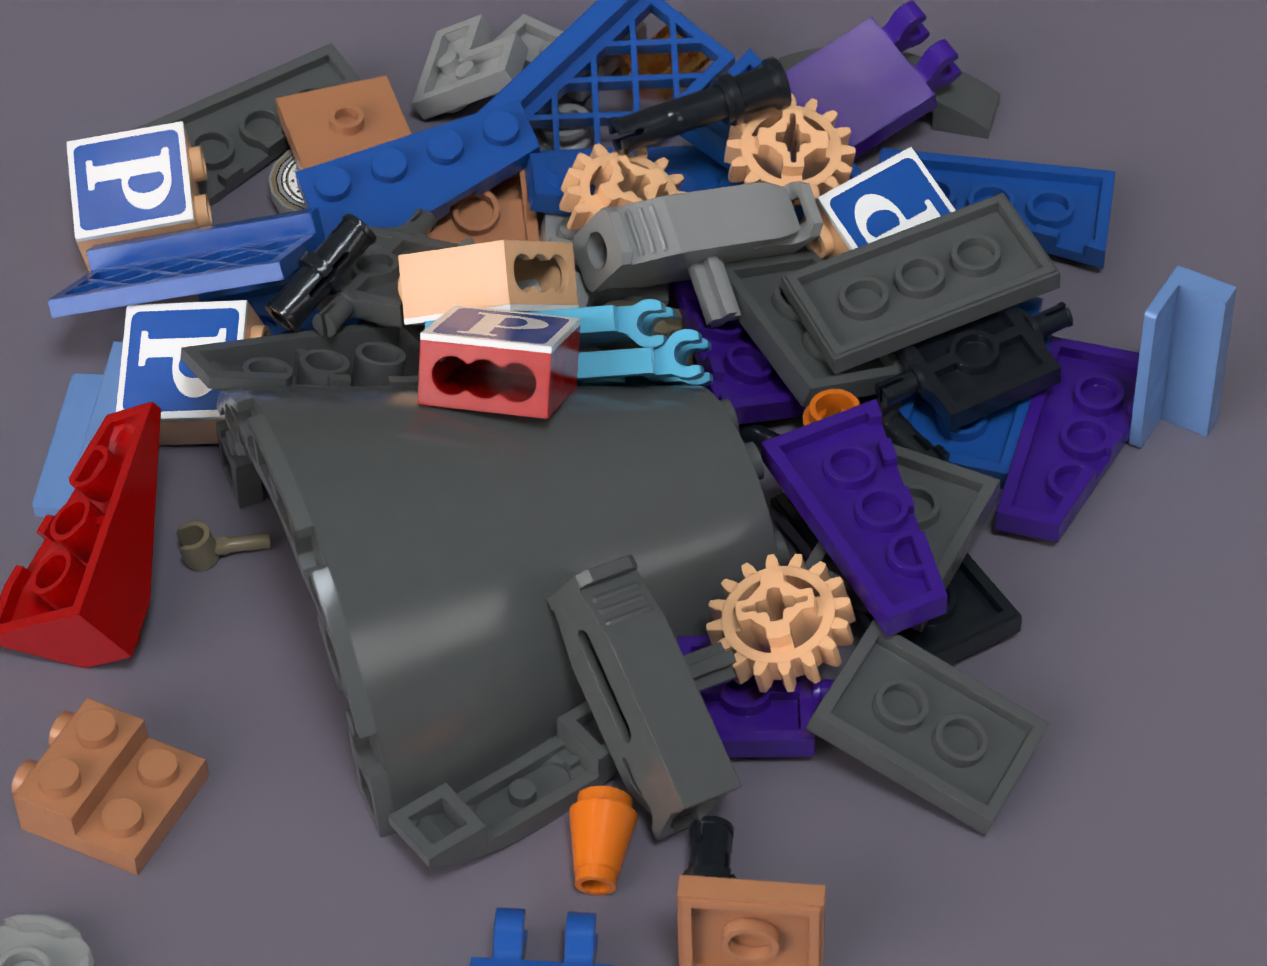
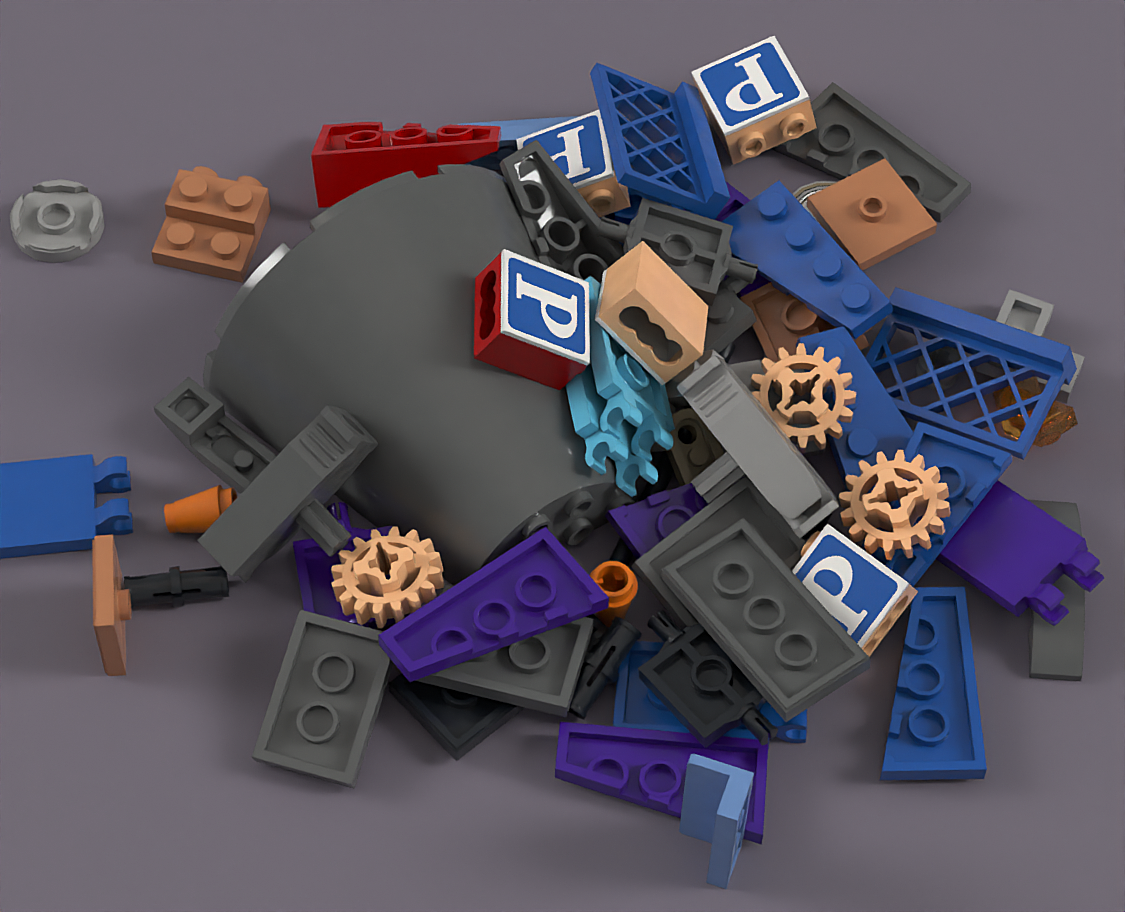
camera: 75 degrees right, 10 degrees up
black pin [265,213,377,333] -> none
light grey plate [412,14,529,120] -> none
black pin [608,56,792,155] -> none

